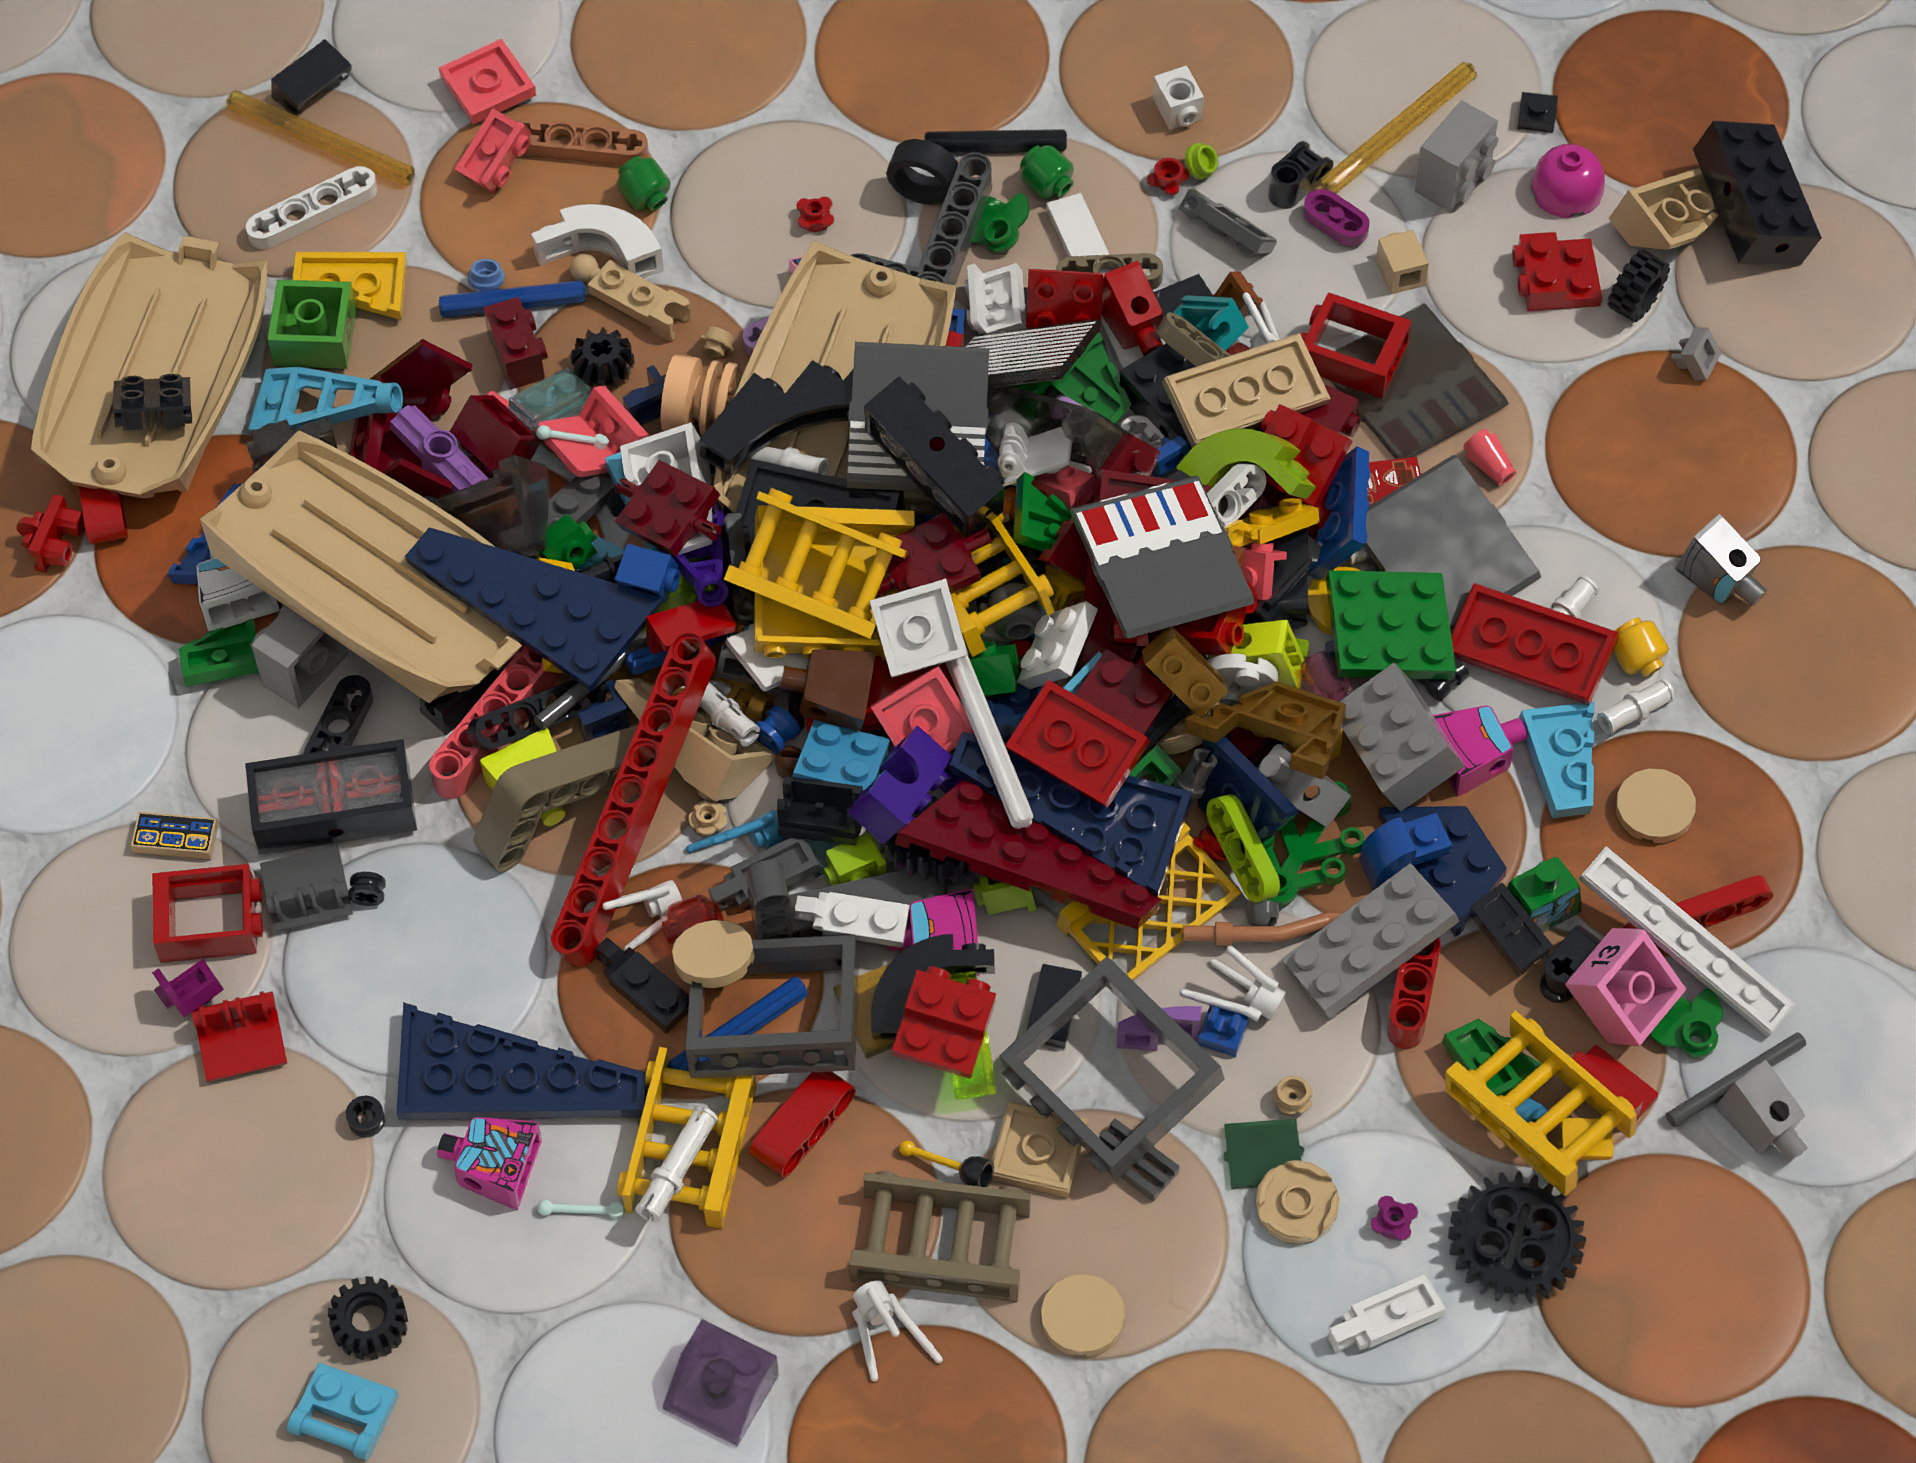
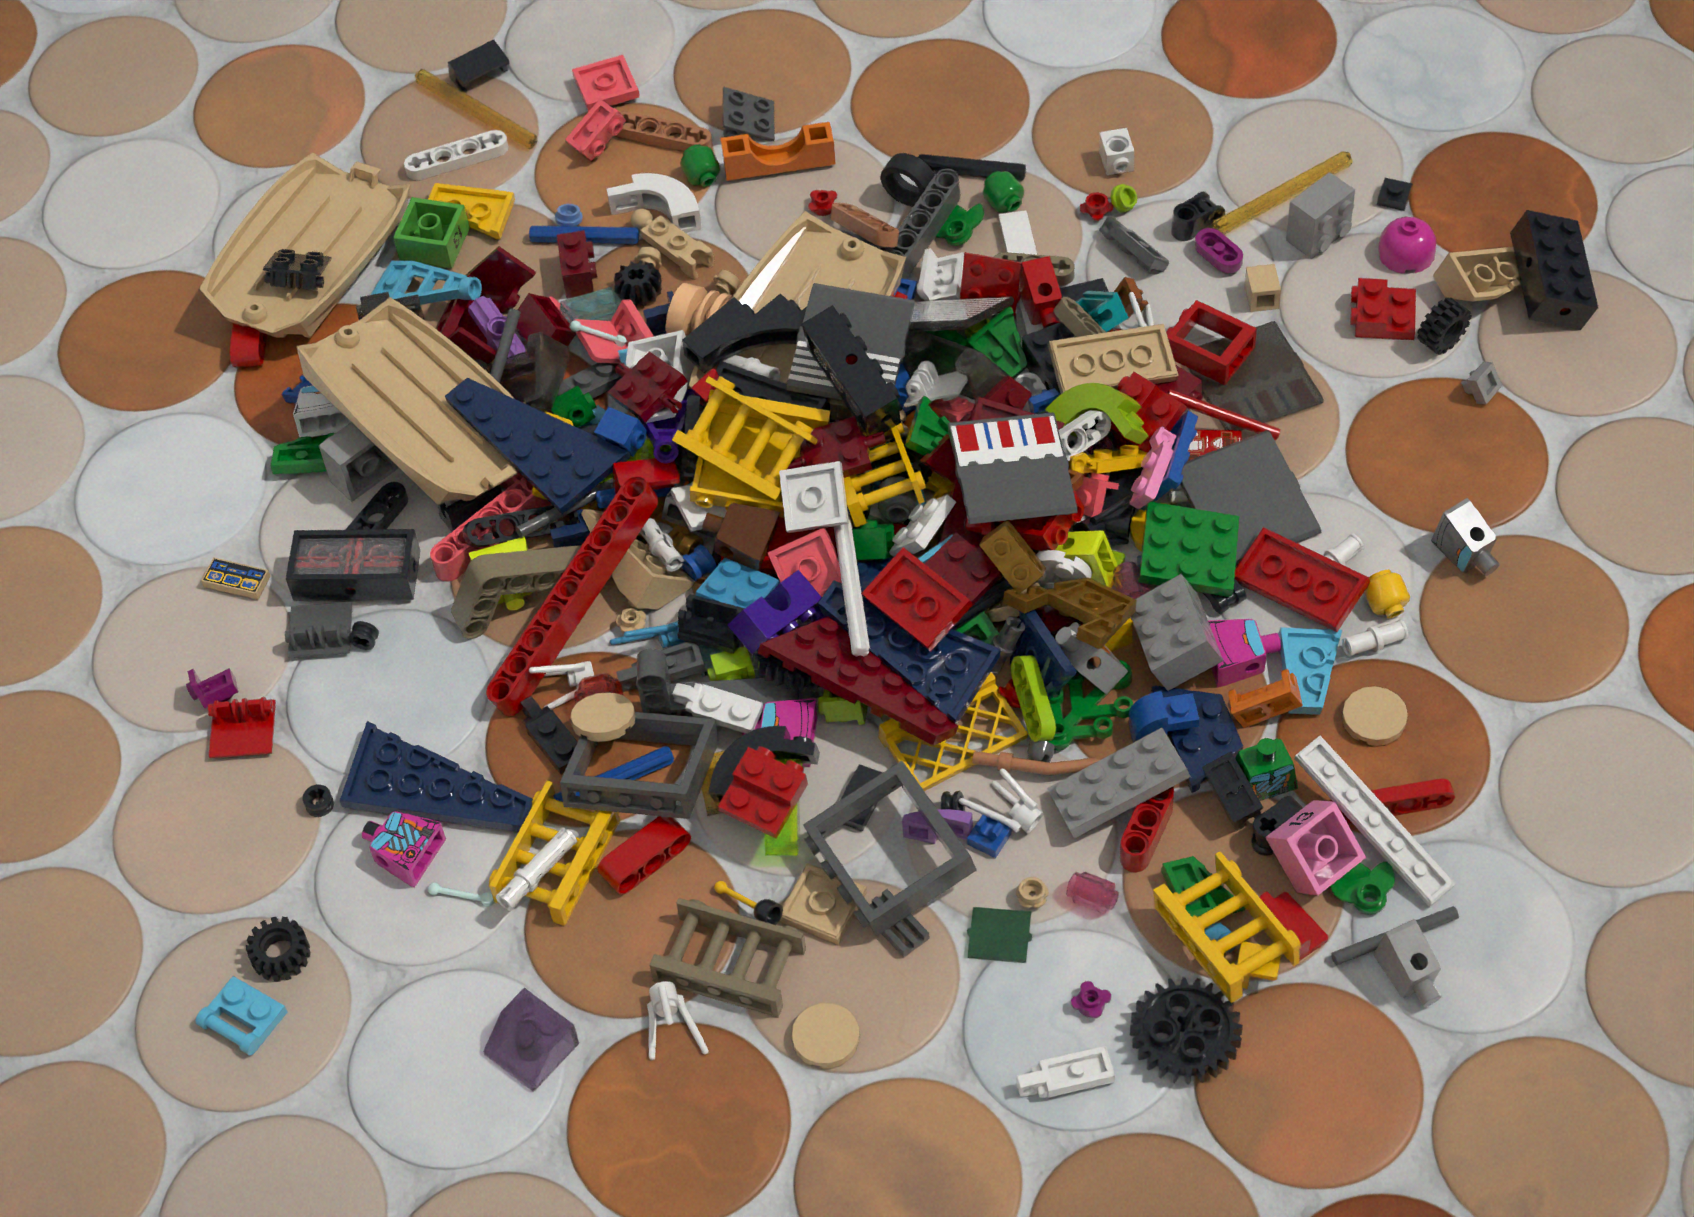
camera: 15 degrees right, 5 degrees down
red hips [16,494,85,573] -> none
red window [152,864,263,963] -> none
tan tile [1255,1160,1340,1245] -> none
coral cone [1463,429,1517,486] -> none
none -> dark grey bar [490,309,521,383]
none -> tan plate [634,247,662,269]
none -> red slope [692,368,719,408]
none -> orange arch [720,122,836,181]
none -> dark grey hinge [723,87,775,141]
none -> nougat beam [830,203,899,247]
none -> black bush [941,791,965,811]
none -> clear pink brick [1066,872,1119,914]
none -> bright pink hinge [1129,427,1176,509]
none -> red bar [1167,389,1280,440]
none -> orange hinge [1228,669,1303,728]

